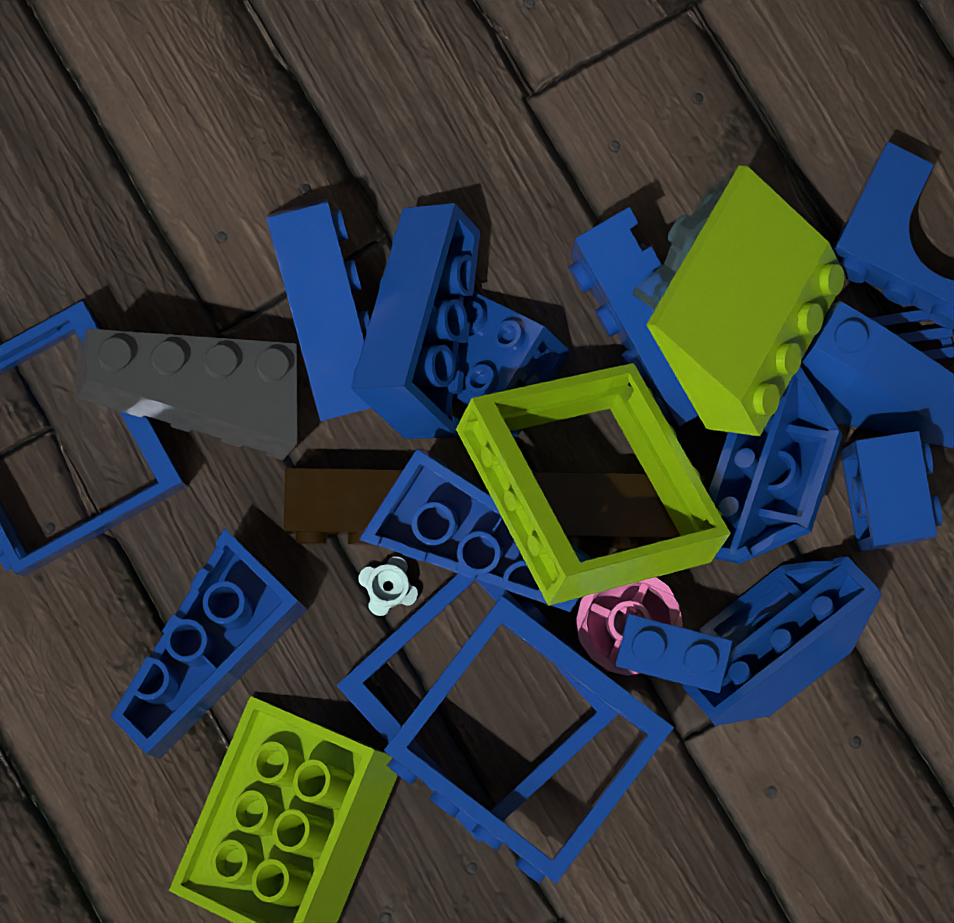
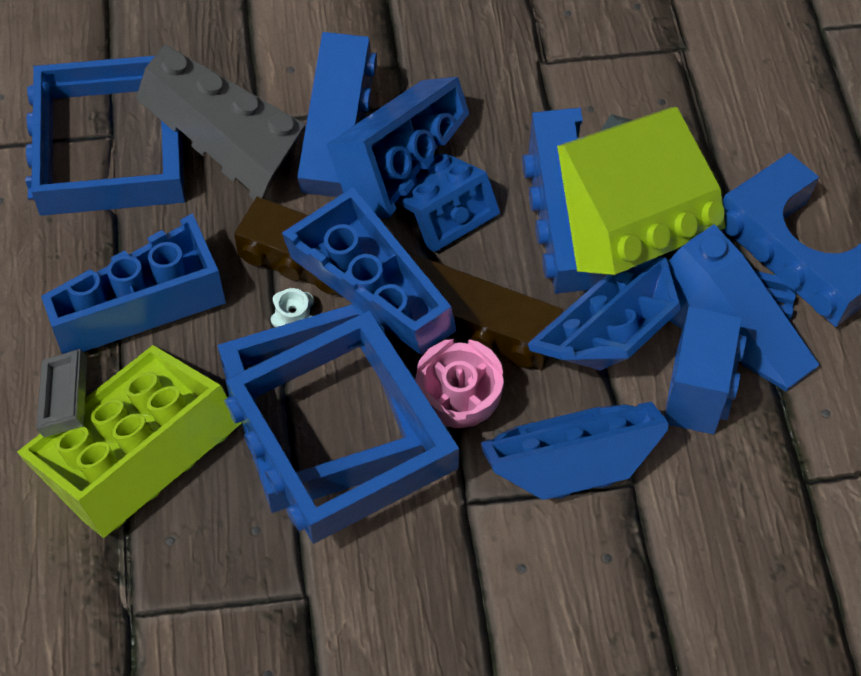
camera: 25 degrees right, 25 degrees down
lime window [456,363,731,606] -> none
blue plate [614,614,732,693] -> none
none -> dark grey tile [36,349,88,437]

